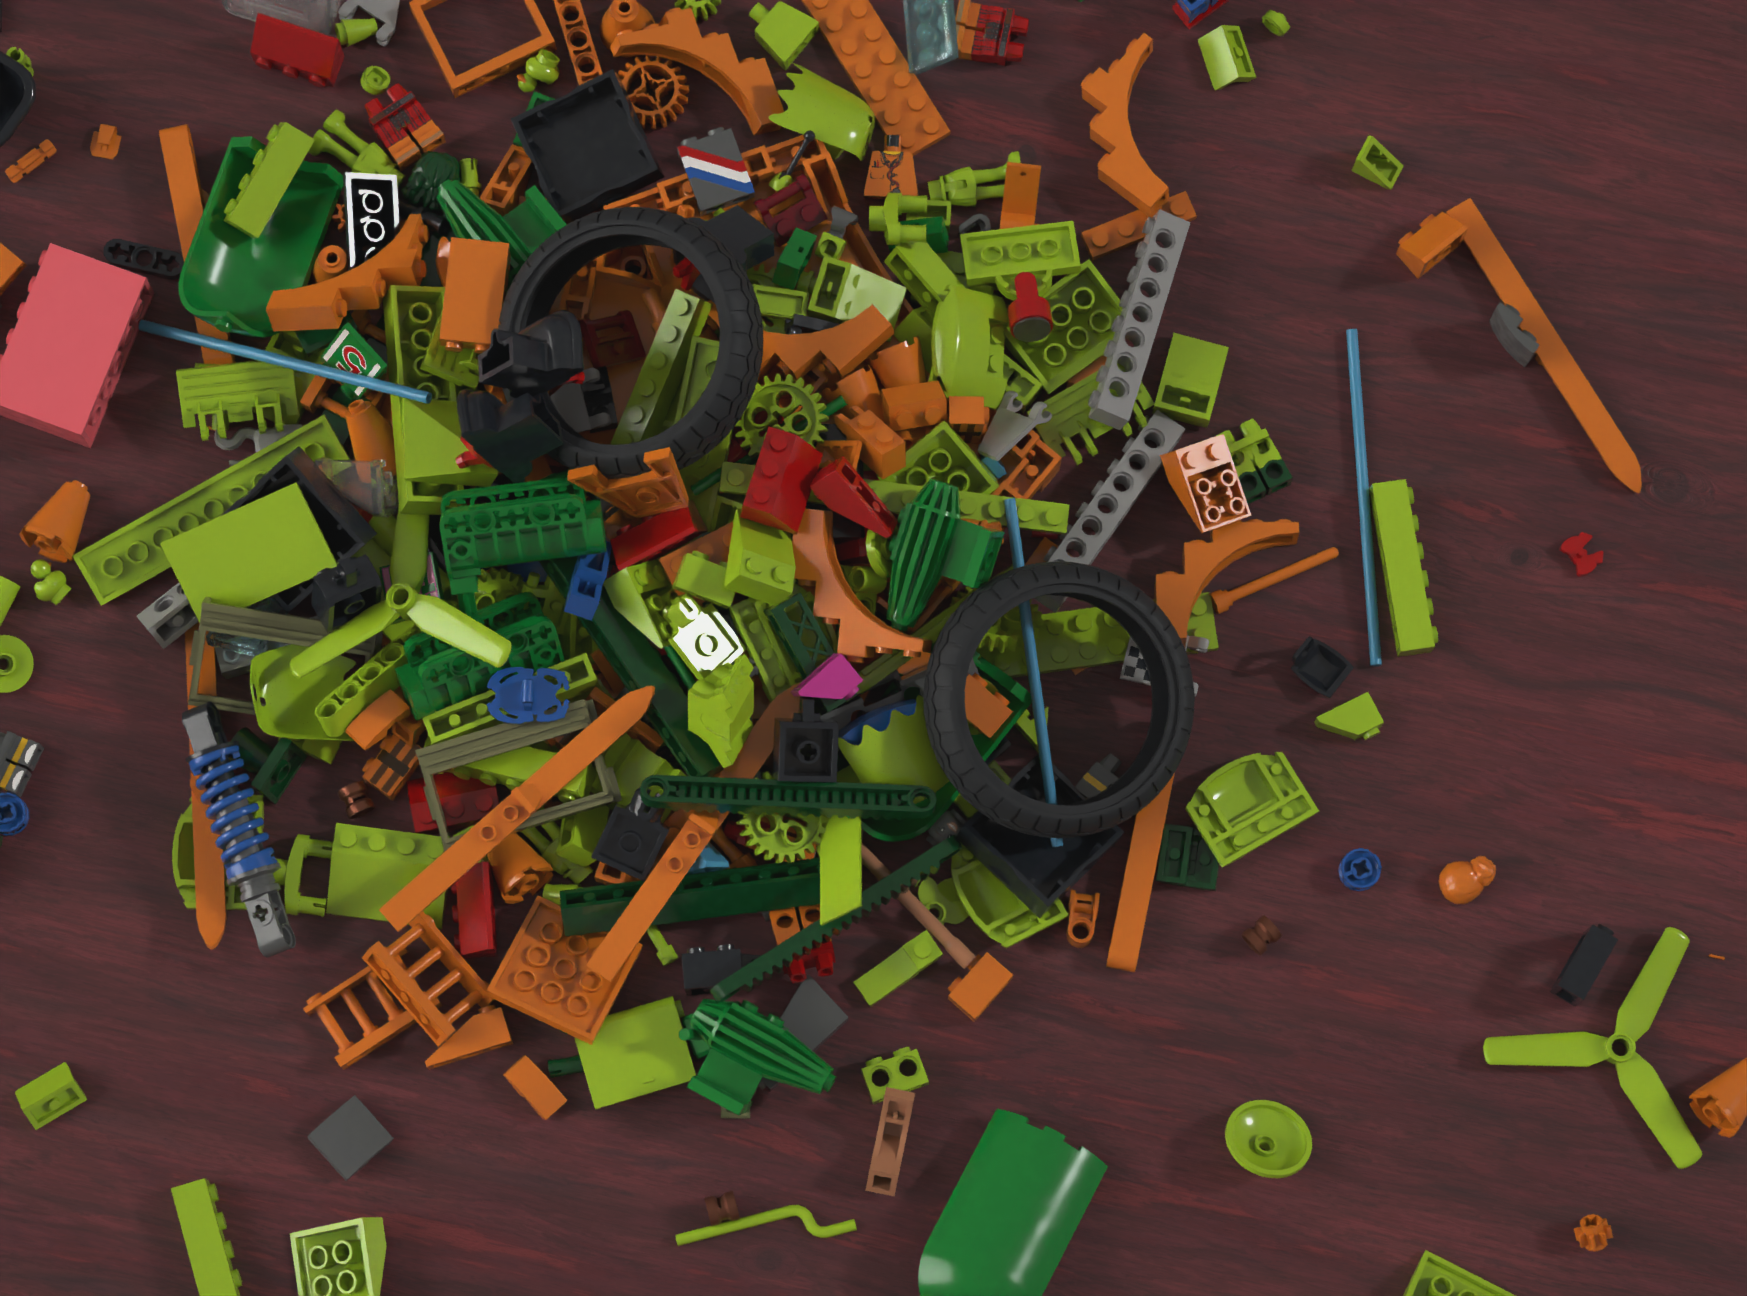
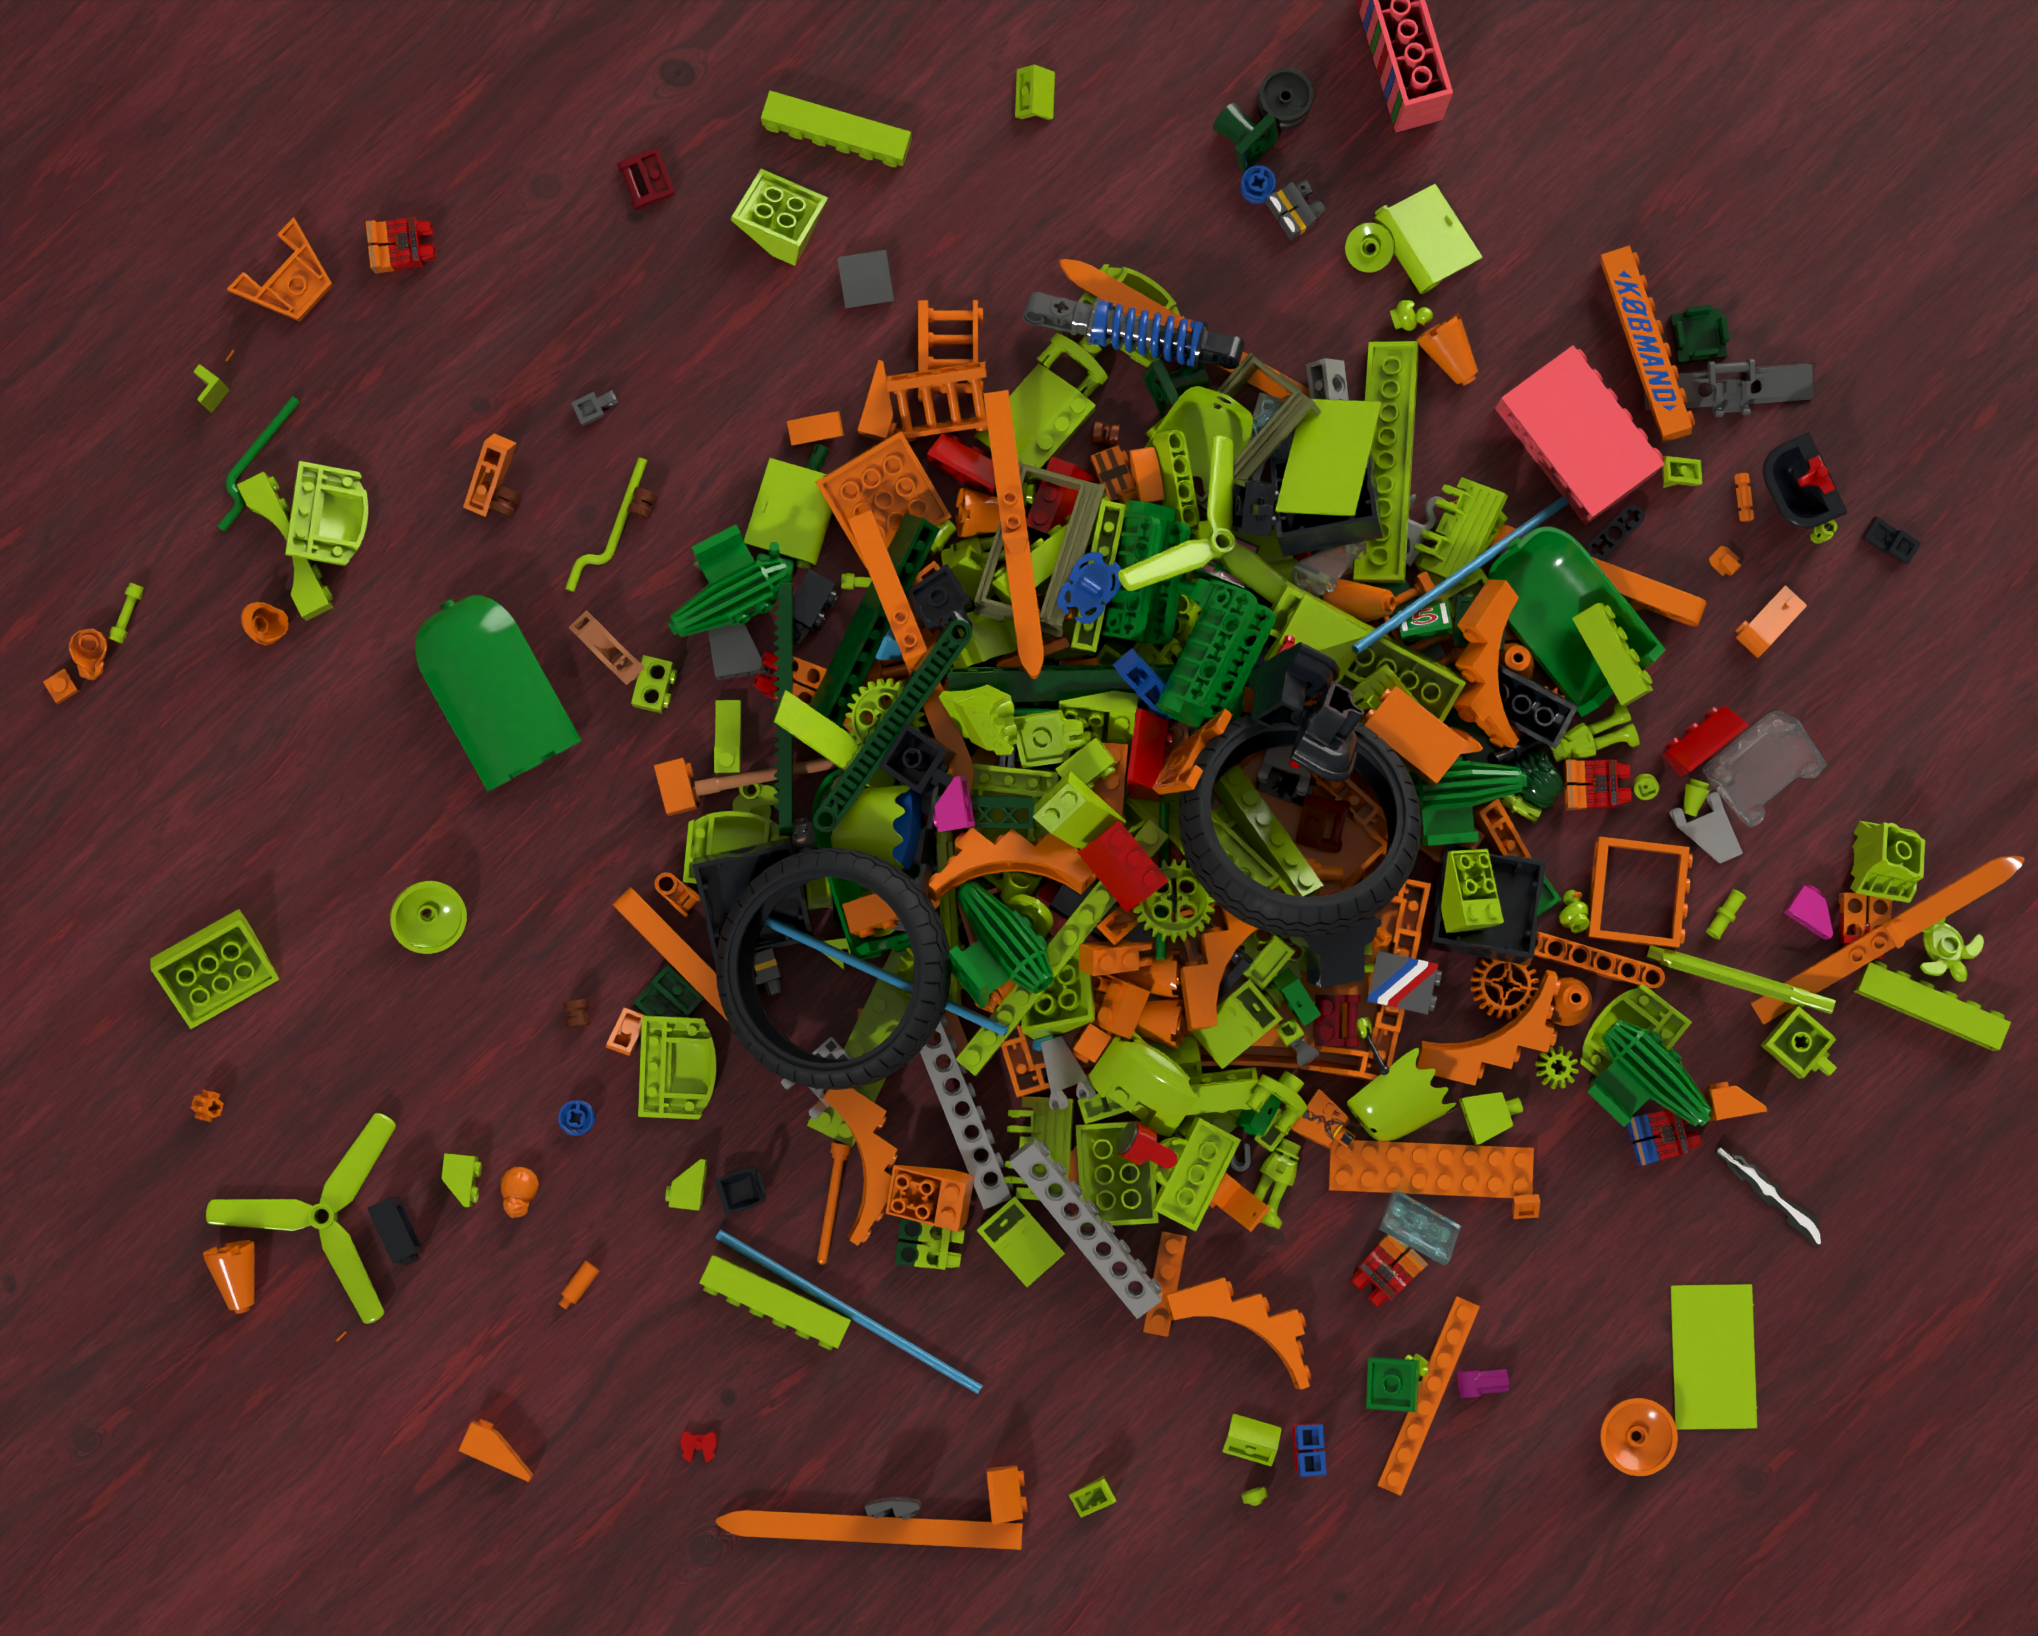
camera: 125 degrees right, 5 degrees up
red slope [810,456,898,538] -> none
none -> lime slope [442,1153,482,1207]
none -> orange slope [458,1419,534,1482]
none -> orange cylinder [558,1260,600,1309]
none -> orange slope [606,1008,646,1056]
none -> lime slope [1441,849,1504,933]
none -> lime slope [1662,456,1702,488]
none -> orange door [1735,585,1807,658]

